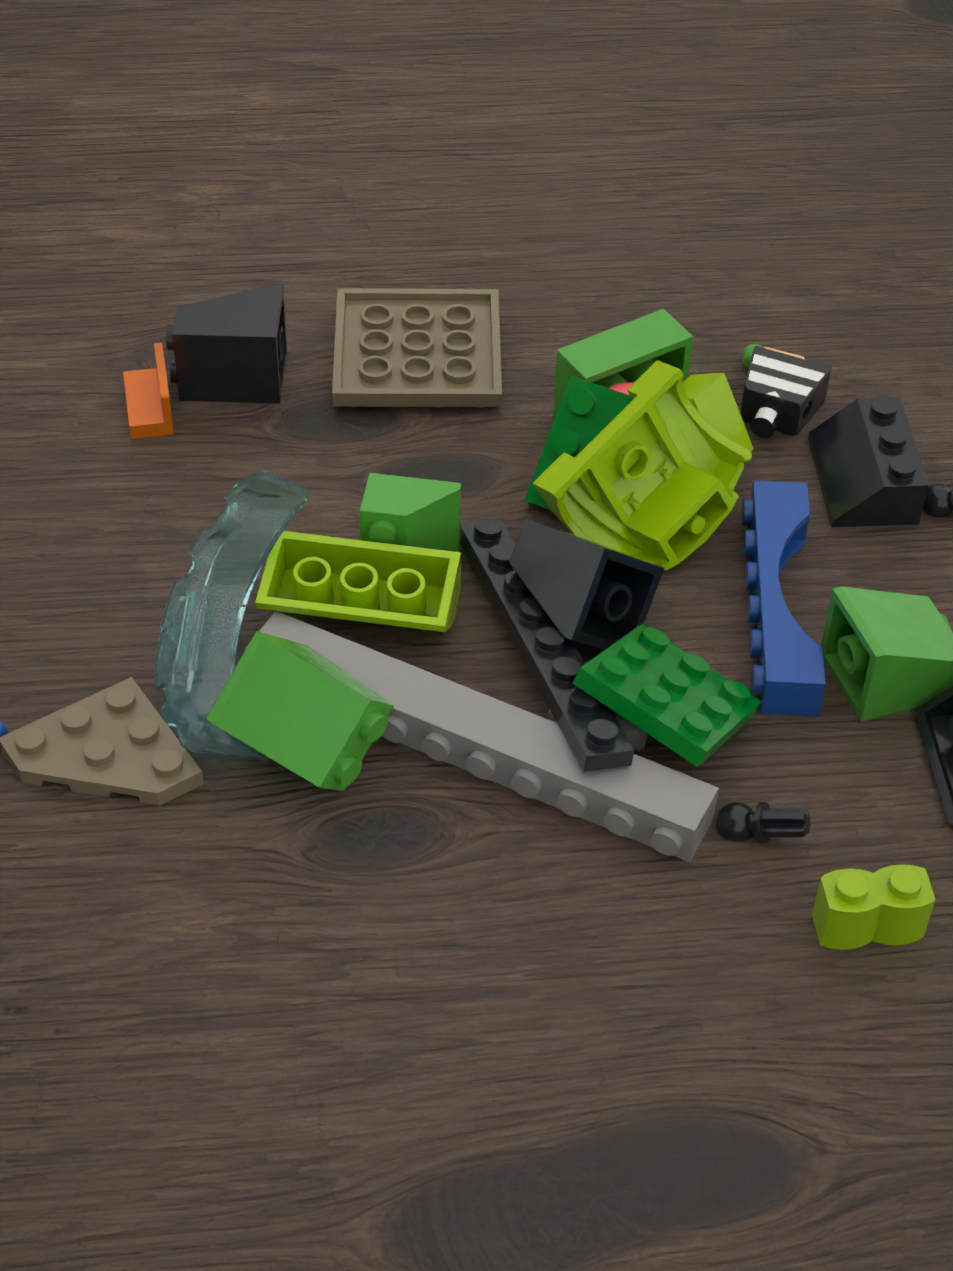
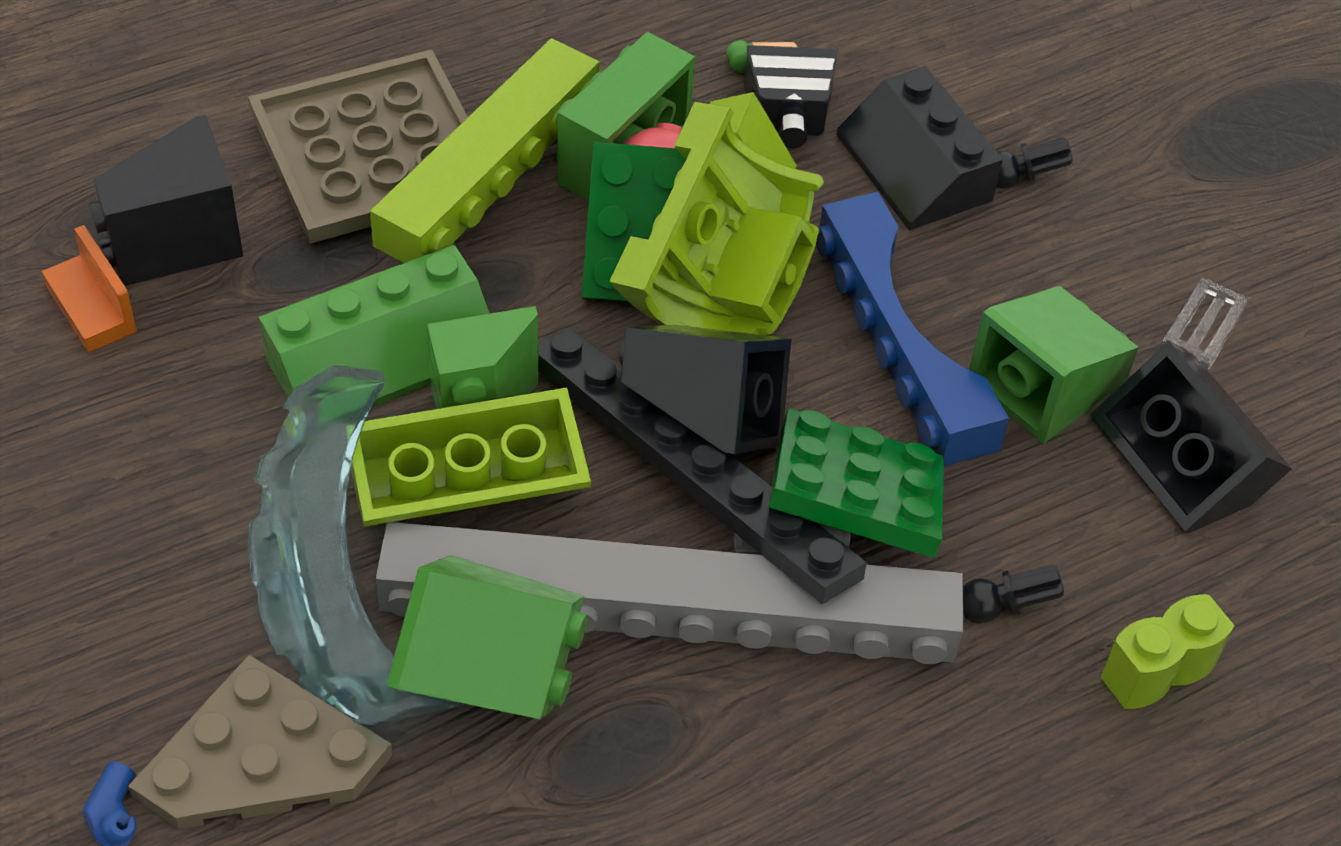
camera: 25 degrees left, 5 degrees up
none -> bright green slope [258,245,489,433]
none -> lime brick [370,38,600,263]

